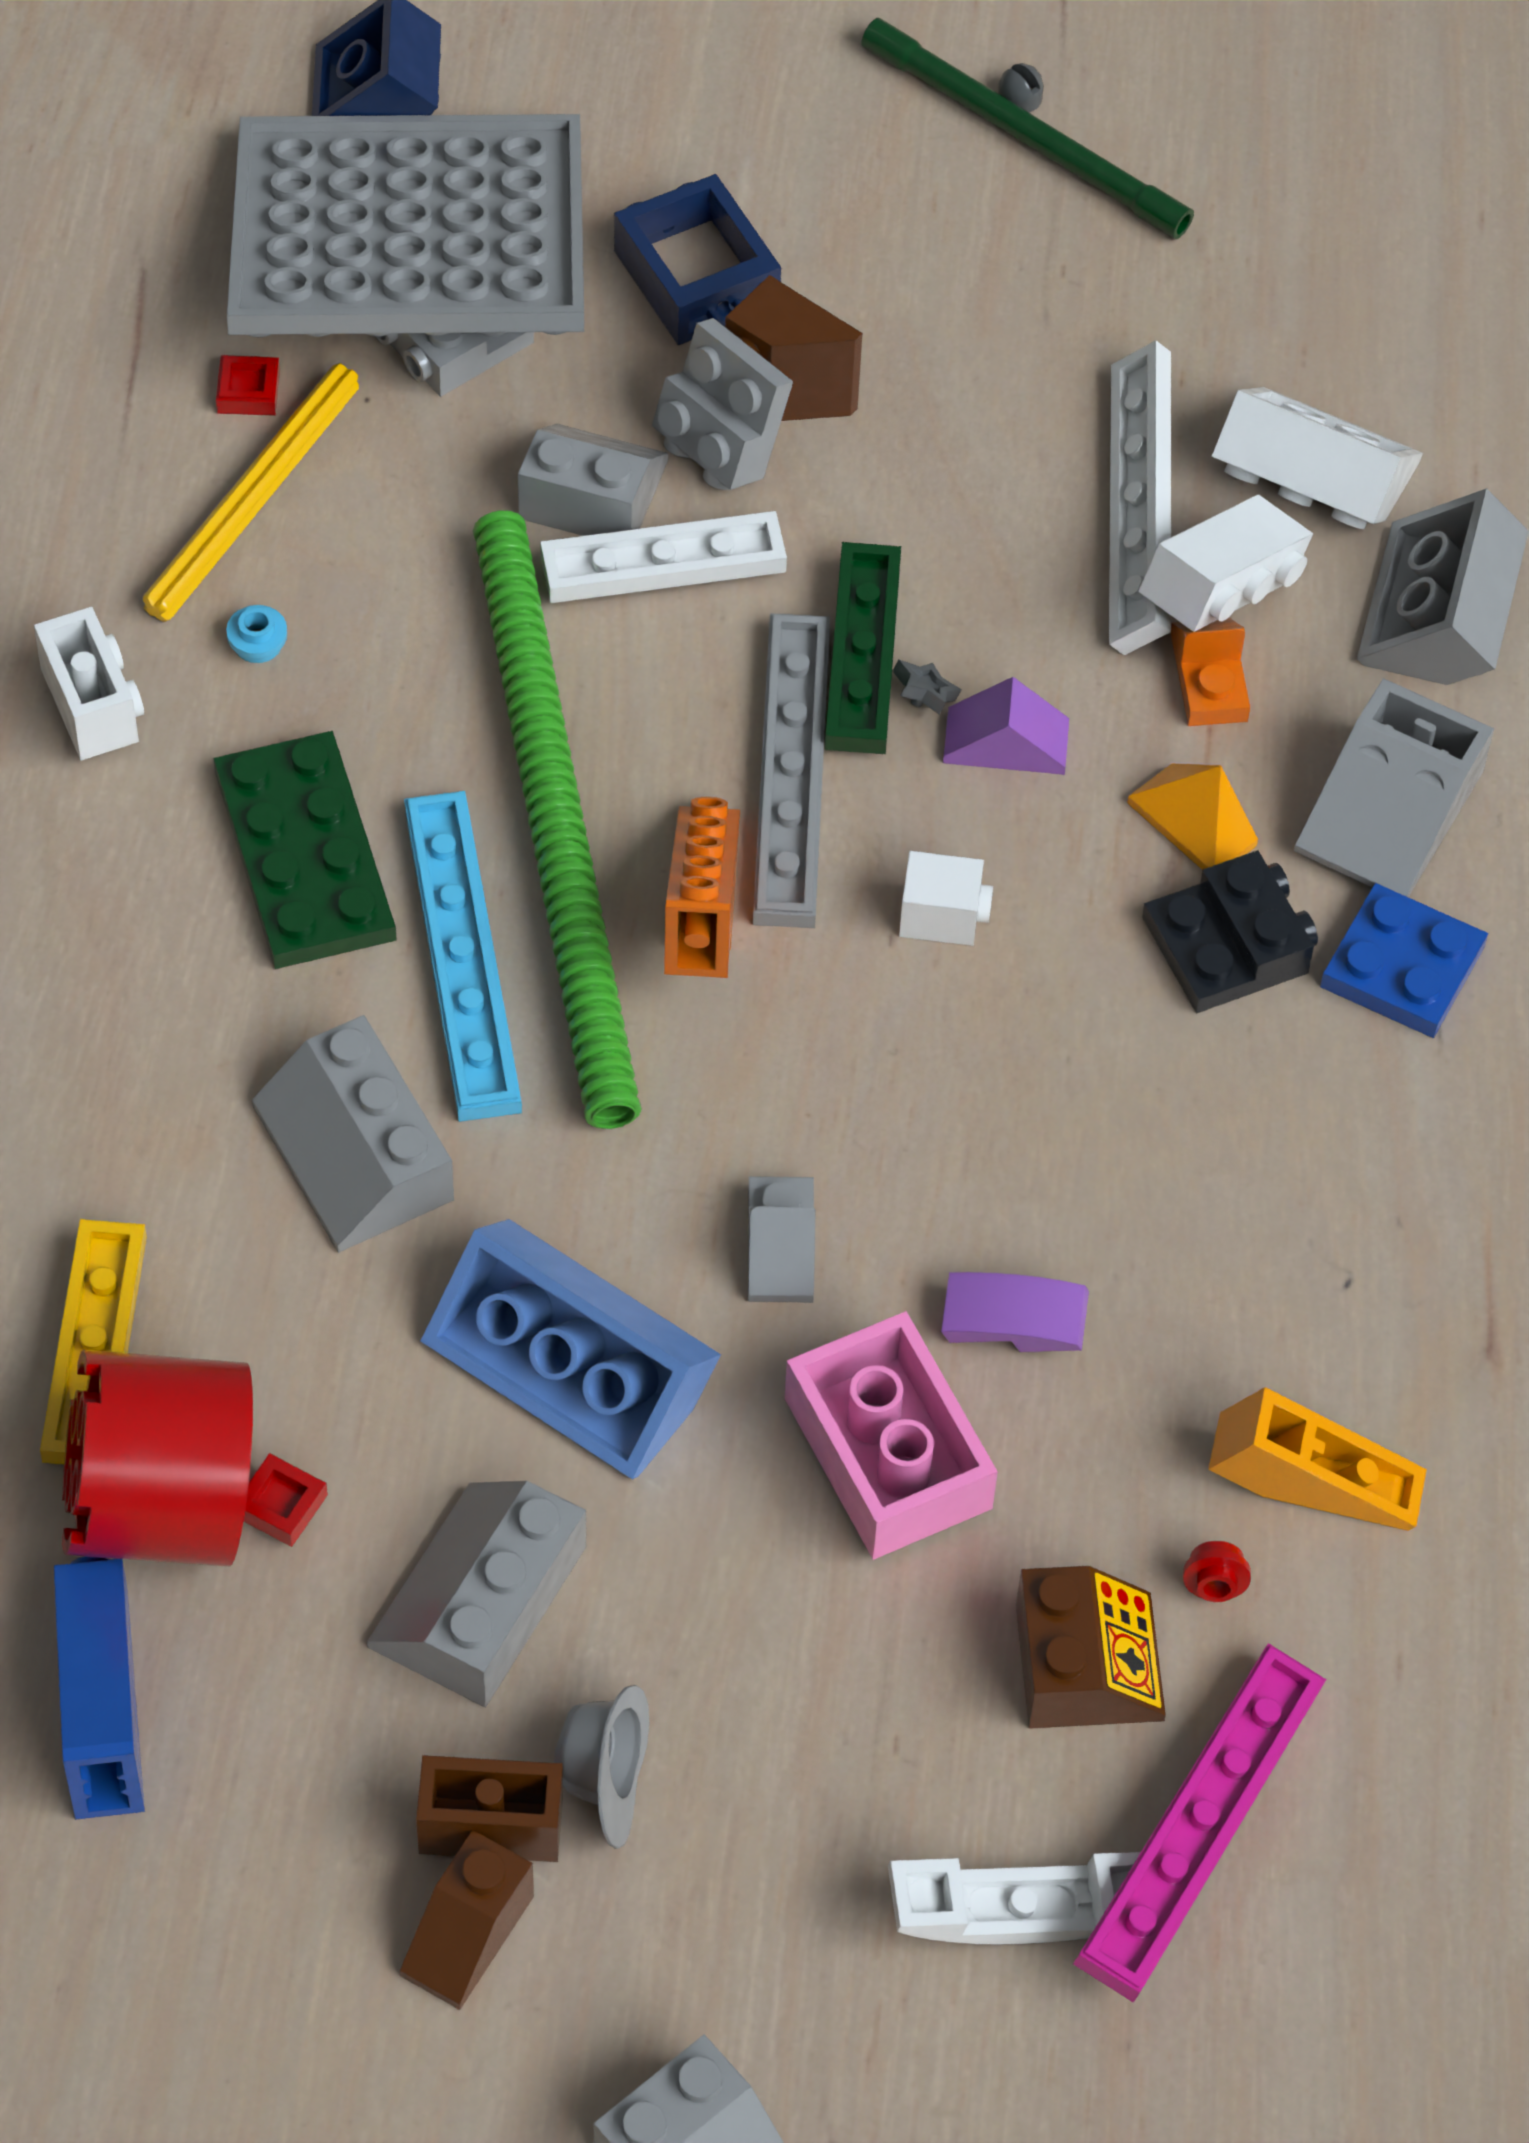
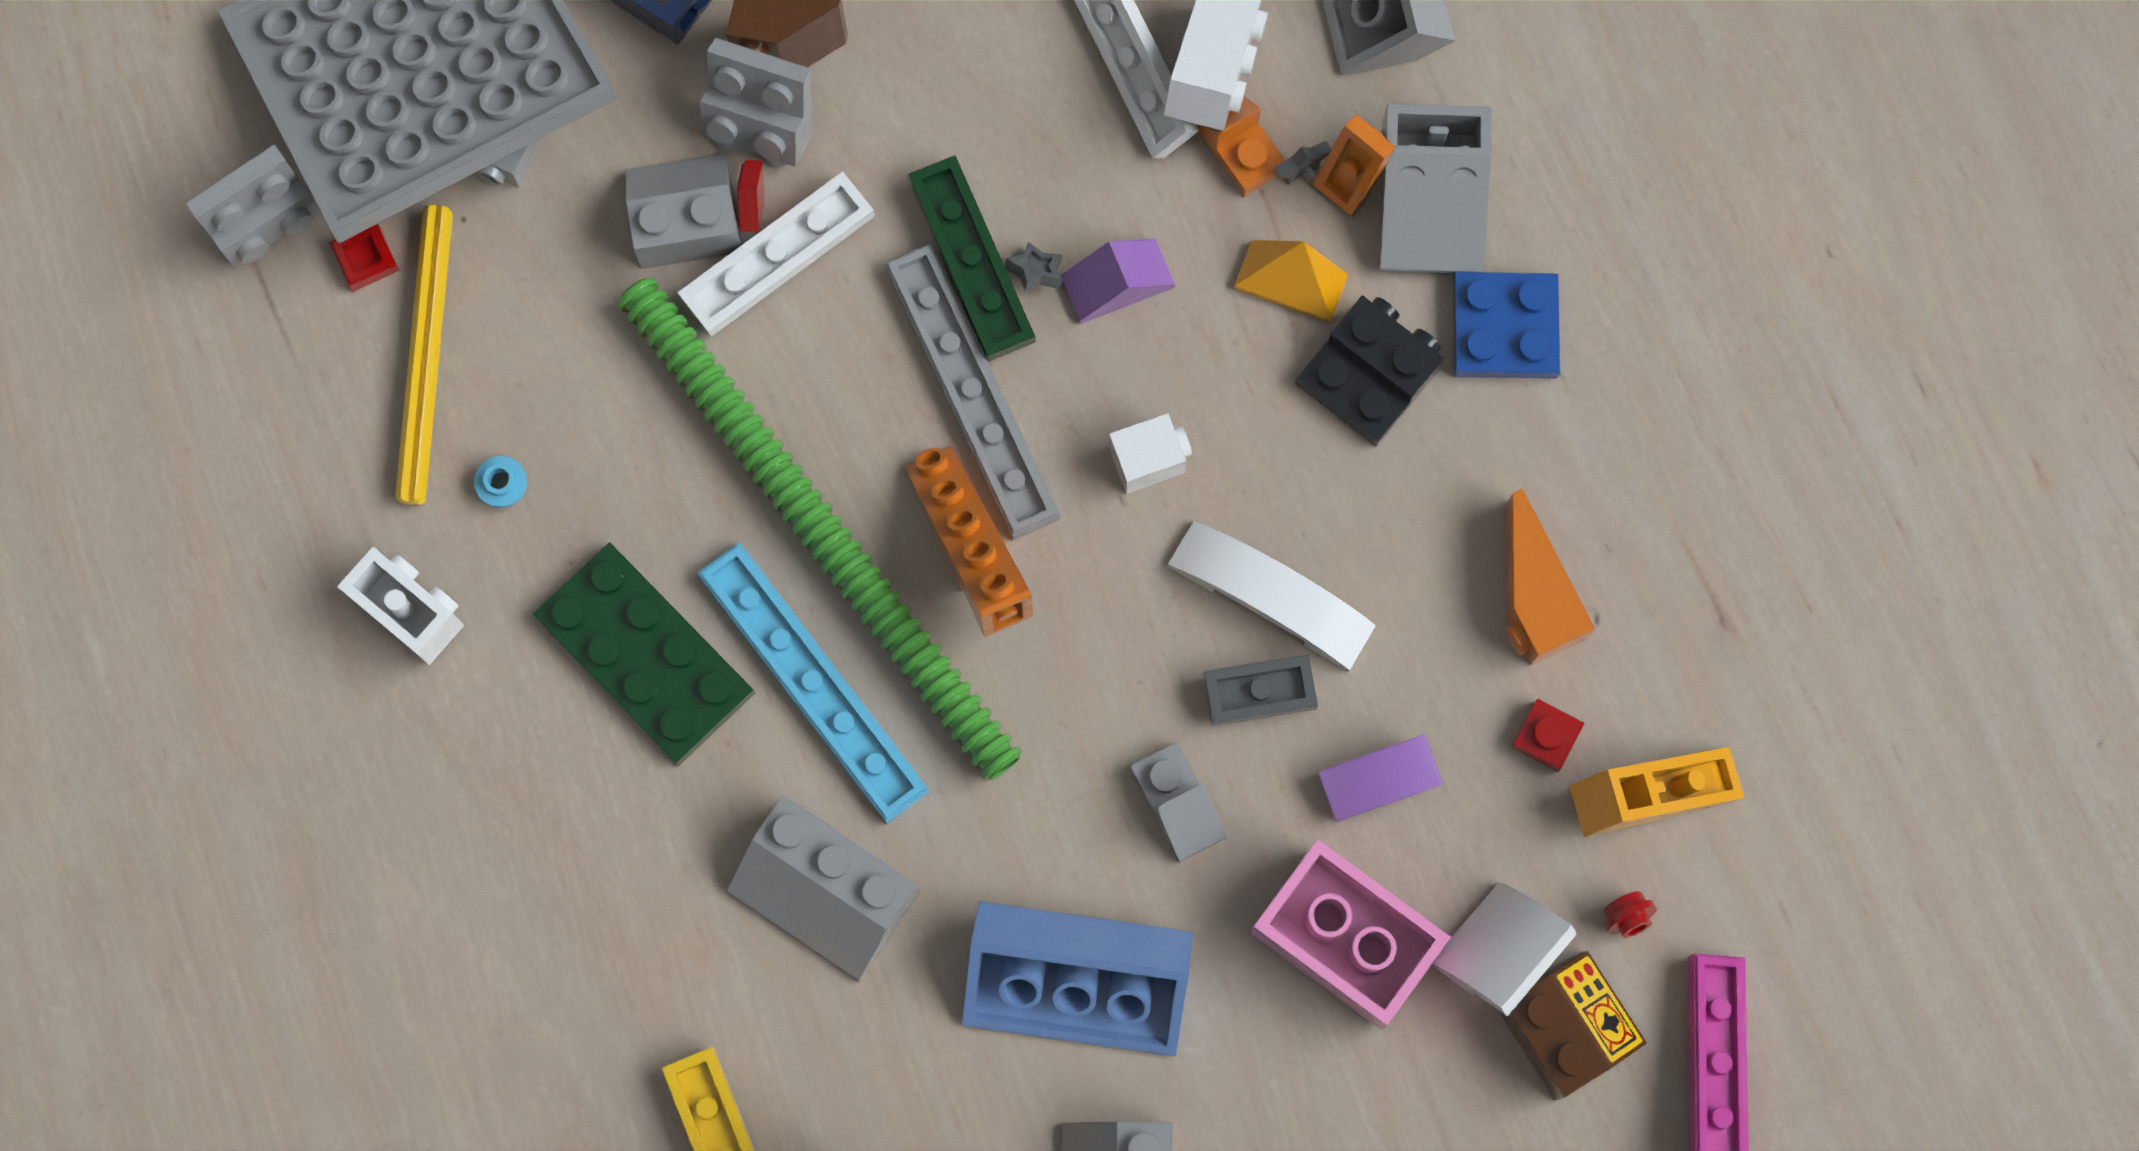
camera: 25 degrees left, 20 degrees up
none -> light grey plate [186,144,320,268]
none -> red tile [736,160,764,232]
none -> white slope [1167,521,1376,672]
none -> dark grey plate [1203,654,1318,726]
none -> dark grey piece [1274,141,1331,184]
none -> orange plate [1313,114,1396,216]
none -> white slope [1432,882,1577,1016]
none -> orange slope [1506,488,1595,665]
none -> red plate [1511,698,1585,772]

